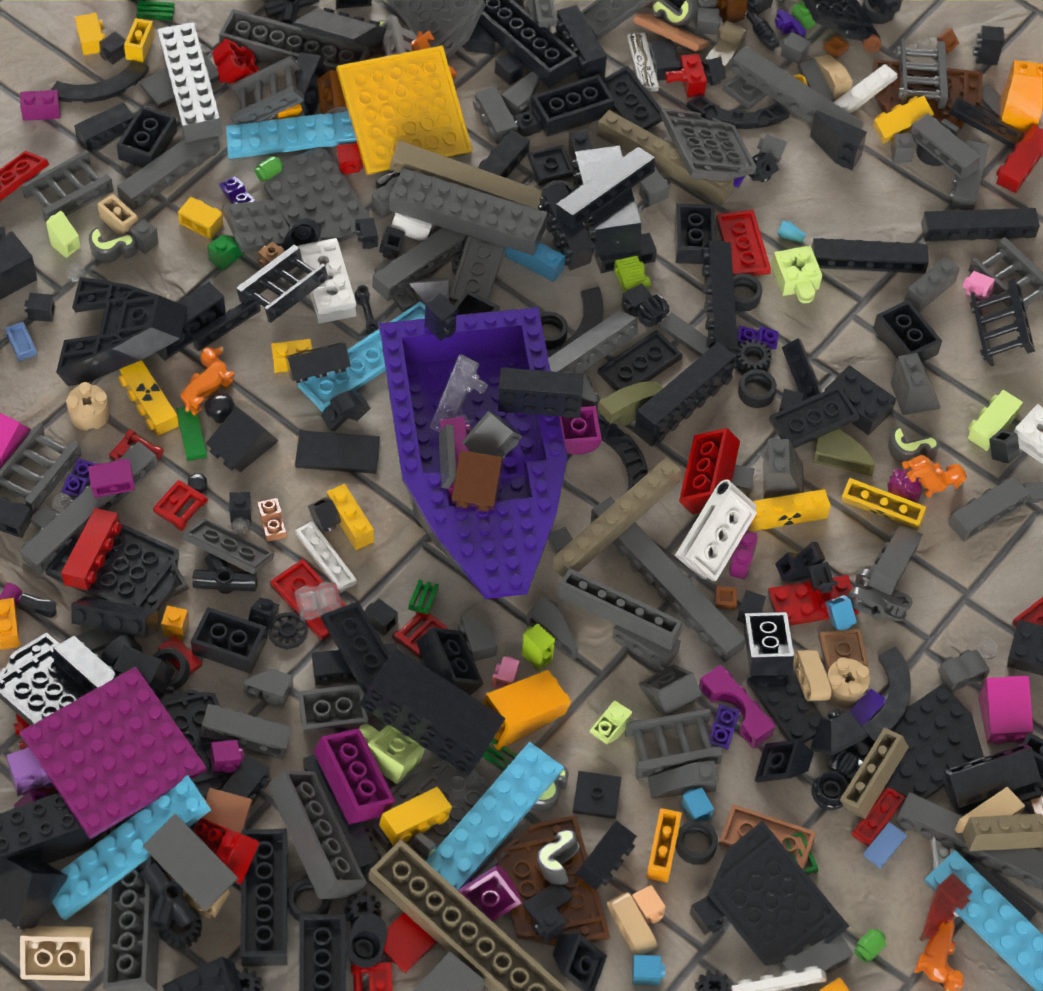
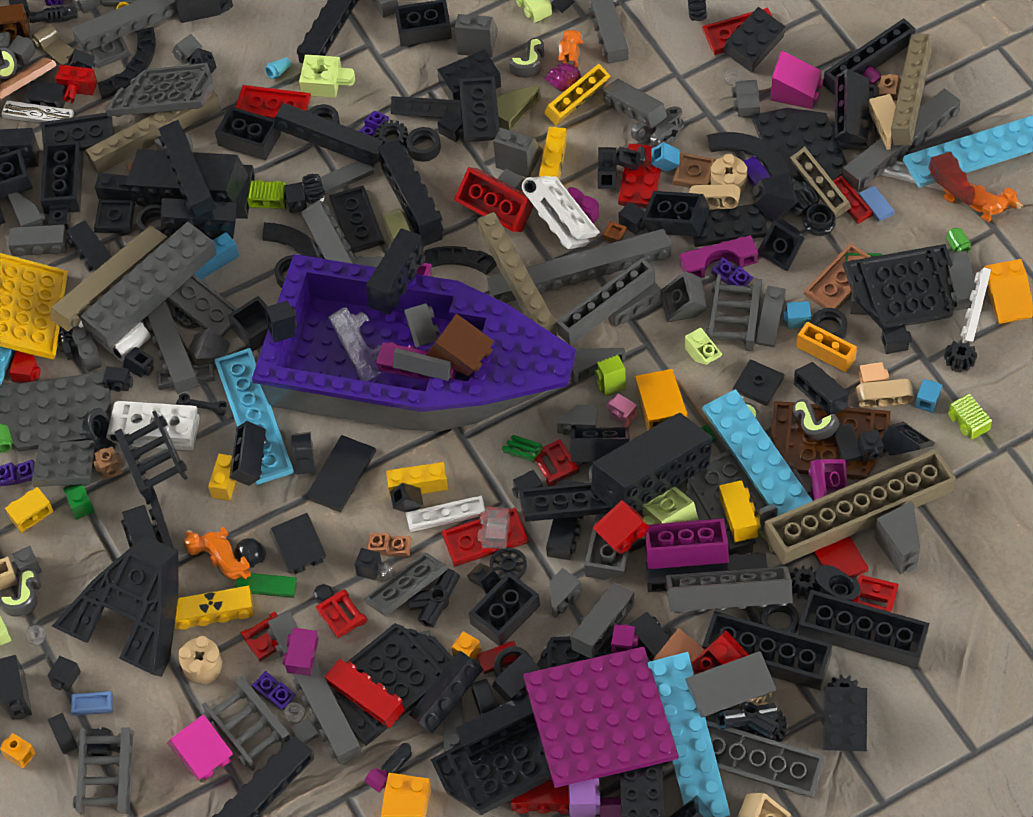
camera: 60 degrees left, 0 degrees up
none -> red slope [592,500,650,554]

